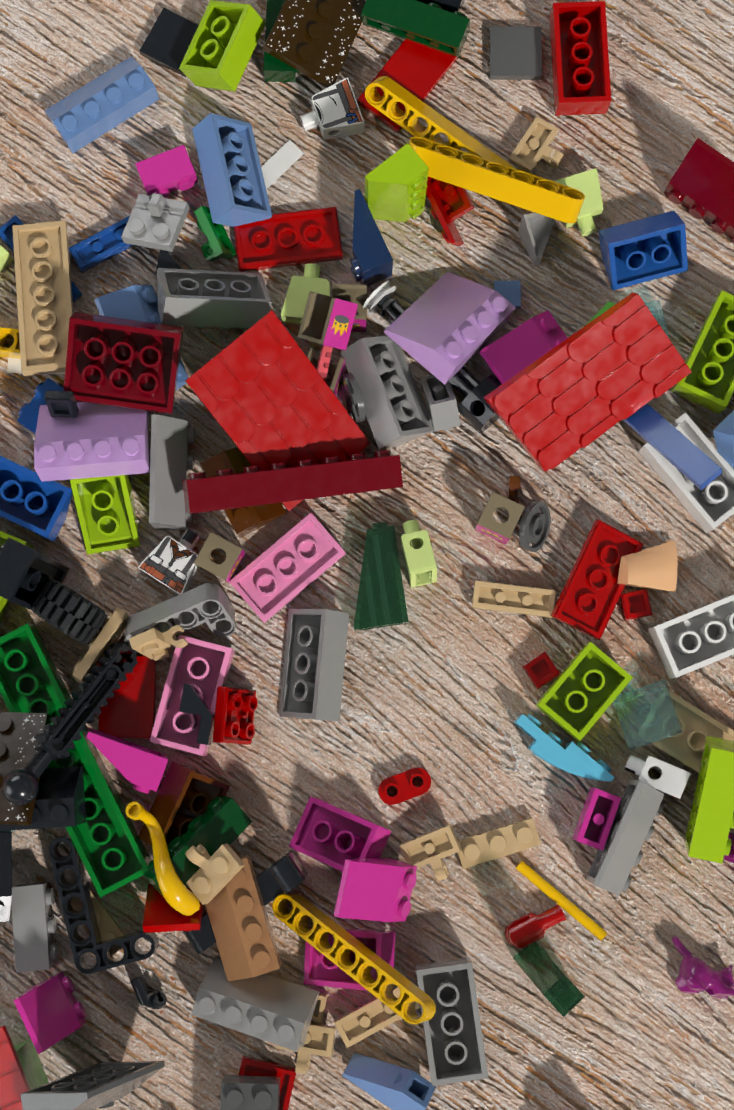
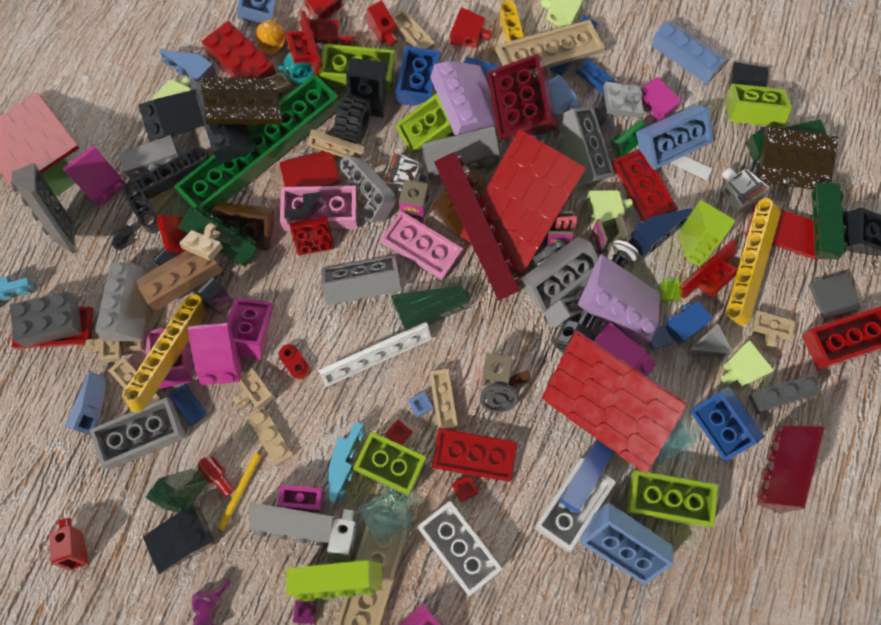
camera: 75 degrees right, 10 degrees down
black gear [2,642,138,805] -> none
black tile [44,391,79,418] -> none
dark pink slope [86,727,168,794] -> none
yellow animal [126,802,200,916] -> none
tan plate [129,625,188,661] -> none
piece [298,291,358,350] -> none
yellowish green torso [401,520,437,588] -> none
yellow beam [409,136,585,223] -> none
light nougat slope [617,540,678,592] -> none
none -> black slope [143,506,216,575]
none -> blue tile [169,383,208,427]
none -> white tile [319,322,432,387]
none -> medium blue tile [408,391,434,419]
none -> clear neon green tile [659,282,681,302]
none -> blue brick [666,301,714,346]
none -> dark grey brick [749,374,821,414]

